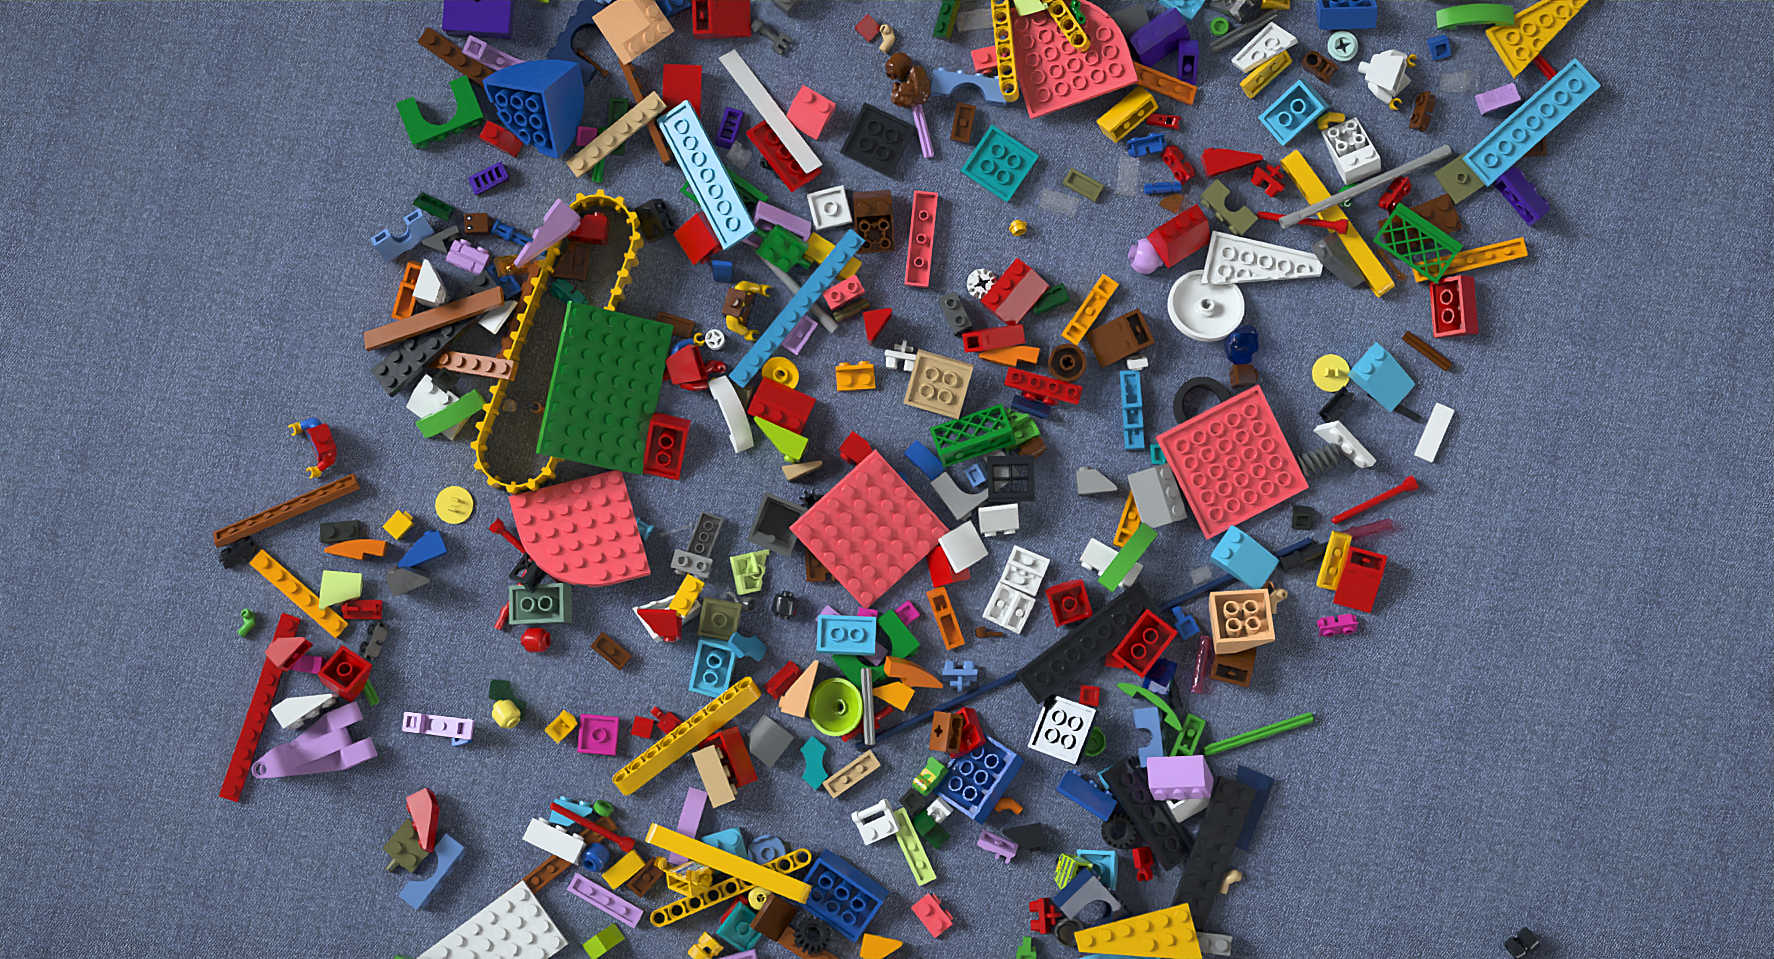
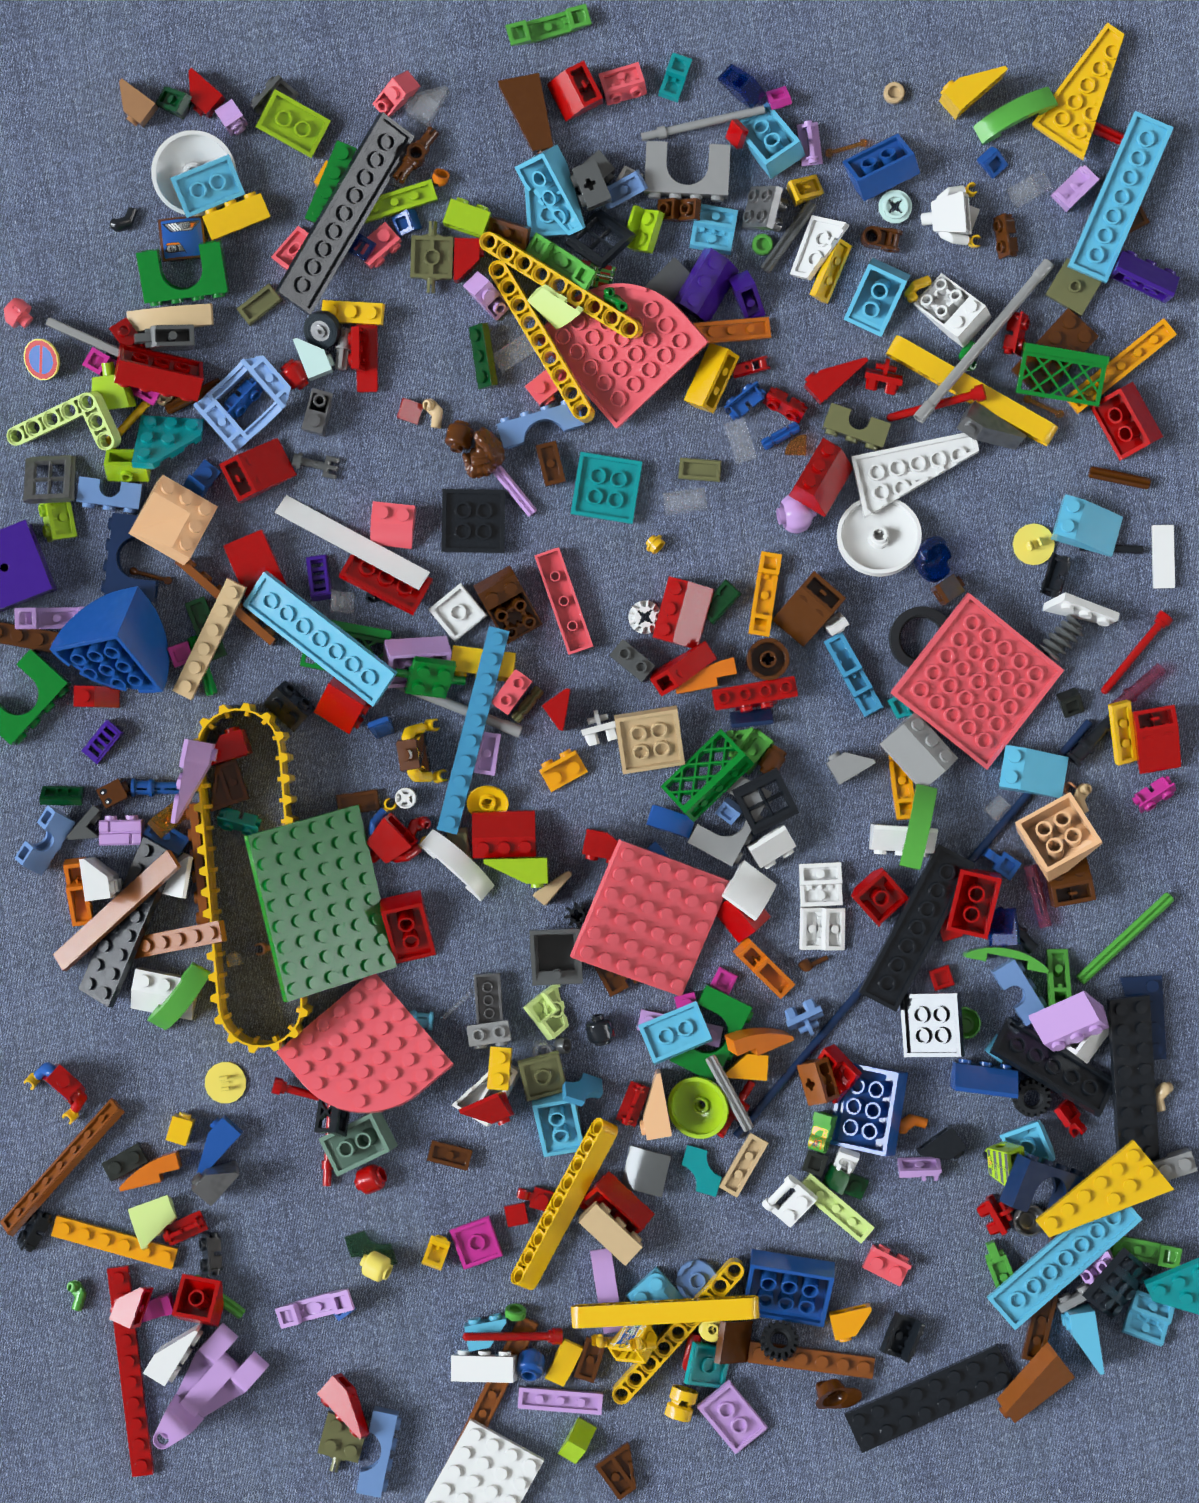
camera: 25 degrees left, 5 degrees up
pearl dark grey plate [431,367,459,393] -> none

